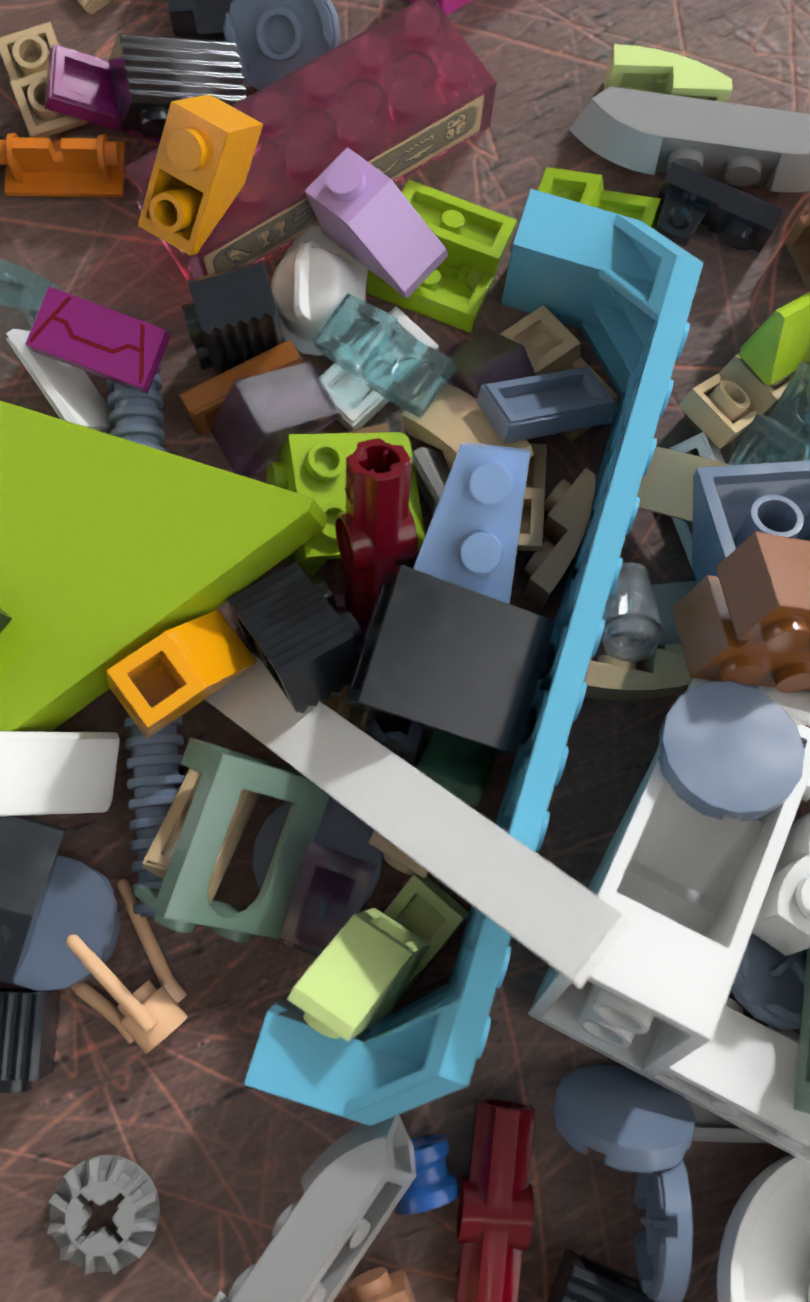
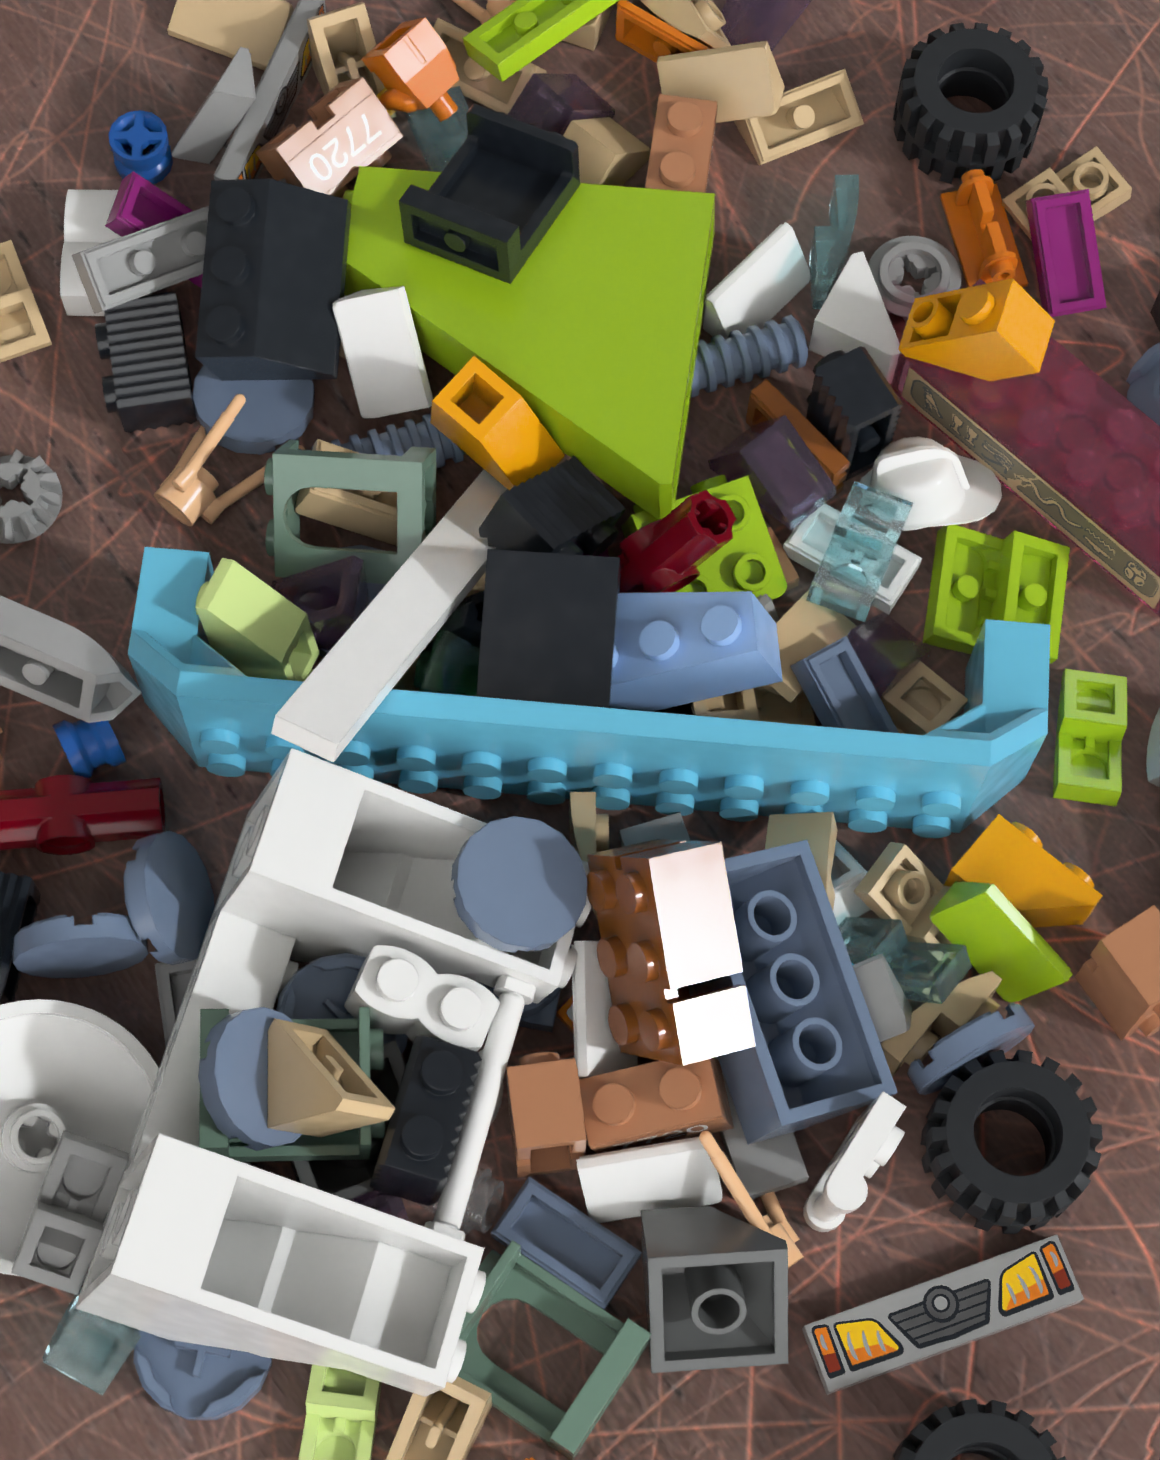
camera: 80 degrees right, 10 degrees down
magenta tile [25,286,171,394] -> none
black brick [108,33,248,138] -> none
lavender slope [305,147,448,299] -> none
clear cone [600,563,664,662] -> none
black hinge [655,162,784,253] -> none
none -> white slope [809,251,903,384]
none -> light grey gear [868,236,961,323]
none -> light orange slope [944,814,1103,928]

